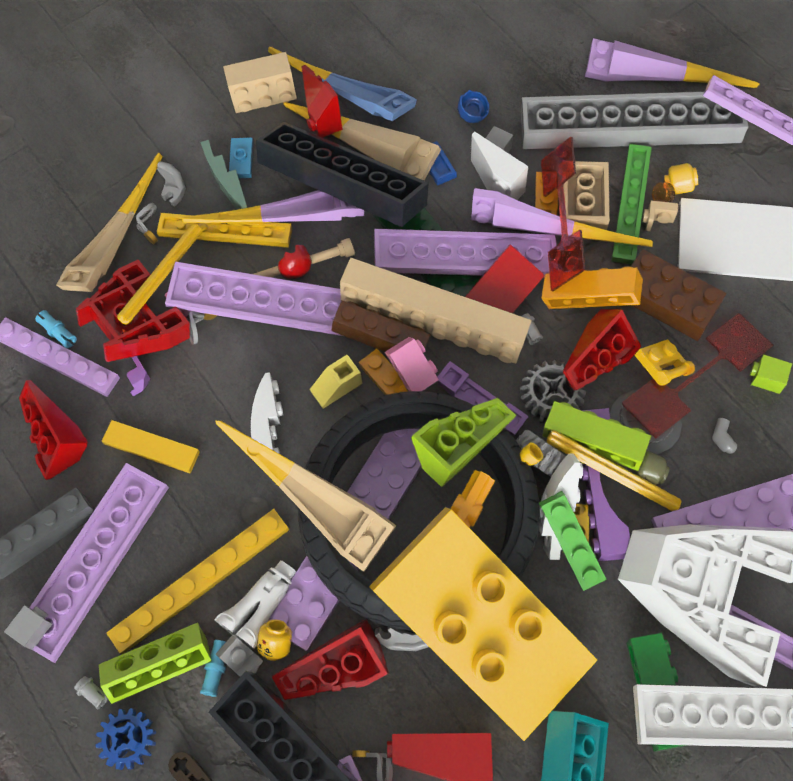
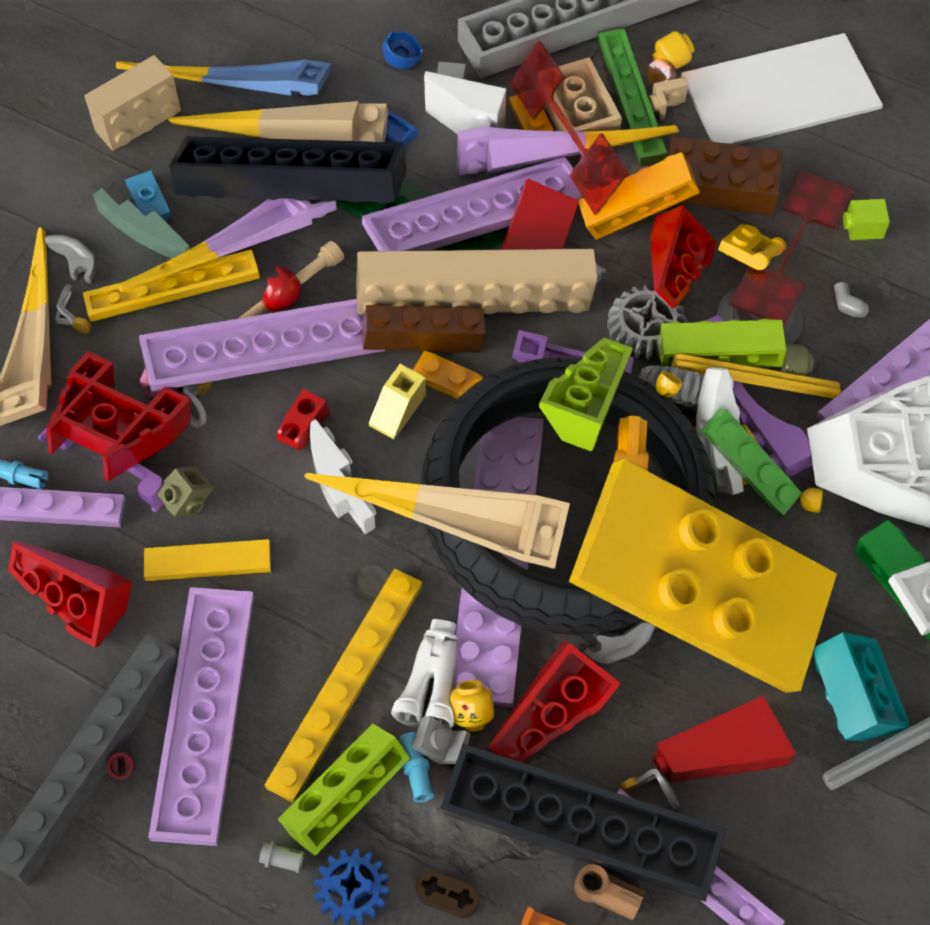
camera: 30 degrees left, 5 degrees down
light grey brick [4,605,52,650] -> none
yellow axle [117,223,202,325] -> none
red wedge [301,65,343,138] -> none
bright pink brick [385,337,439,391] -> none
none -> dark red hinge [106,752,135,780]
none -> olive brick [157,466,214,516]
none -> red leg [276,389,330,451]
none -> yellow hinge [800,488,823,513]

